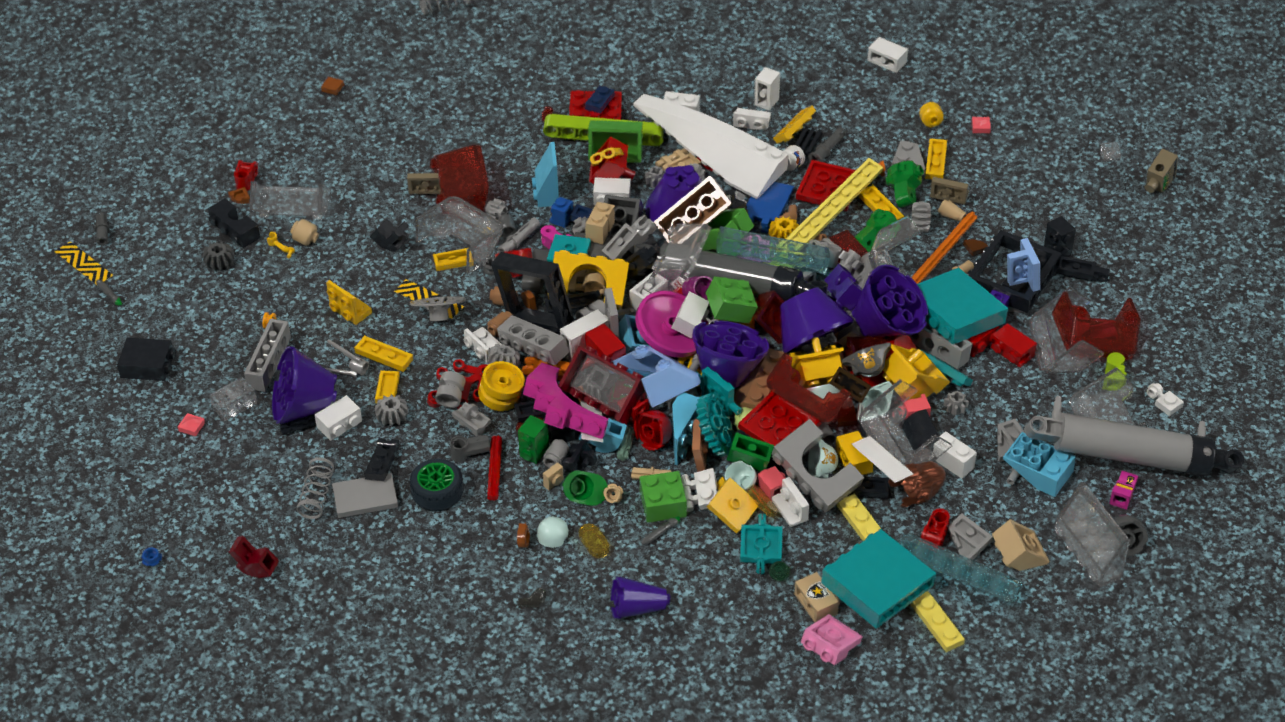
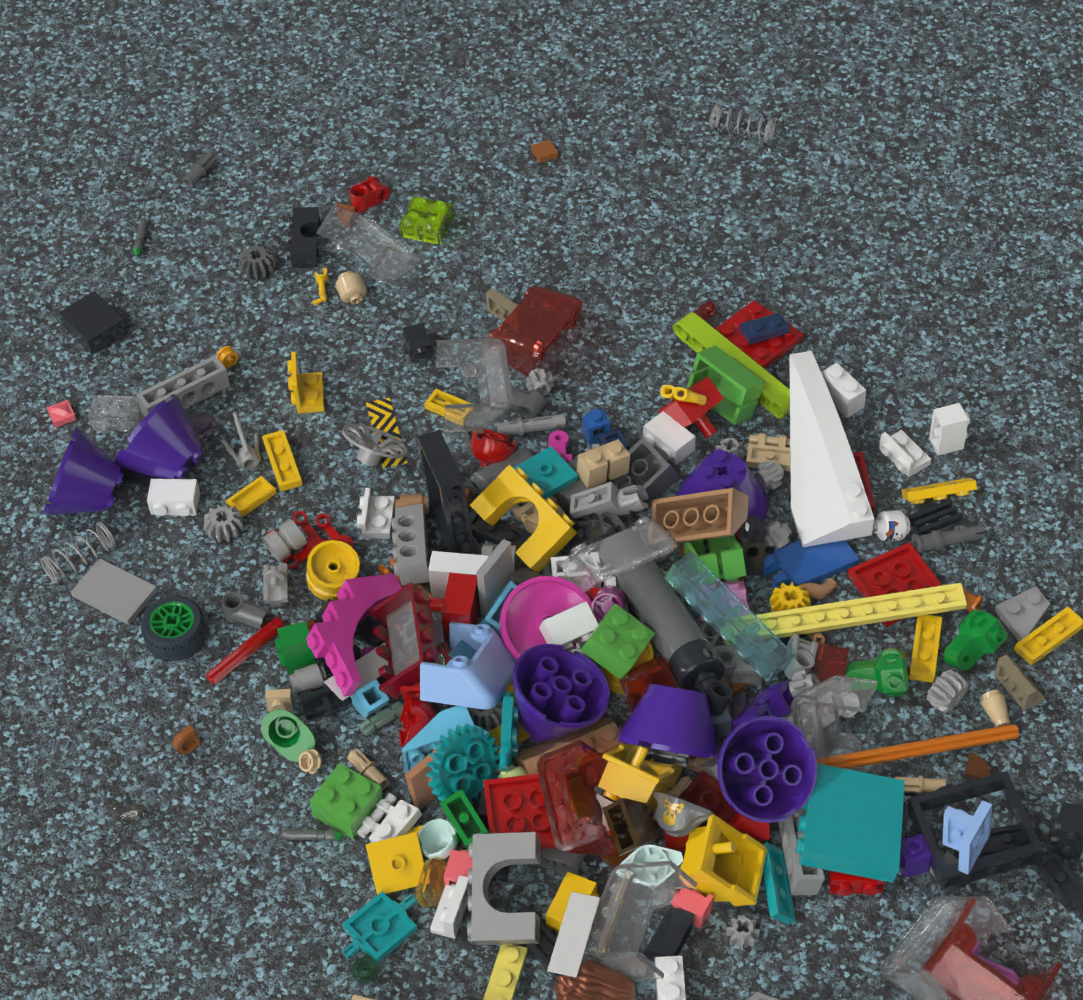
camera: 45 degrees right, 5 degrees up
sticker [54,241,113,285] -> none
black plate [364,438,399,481] -> none
light grey gear [487,344,520,367] -> none
medium azure slope [532,142,559,207] -> none
light aqua hair [537,516,569,548] -> none
clear yellow tile [579,524,609,558] -> none
dark purple cone [611,576,670,619] -> none
light aqua hat [808,439,838,479] -> none
red brick [991,323,1037,368] -> none
none -> dark purple cone [43,427,124,516]
none -> clear neon green piece [399,196,454,245]

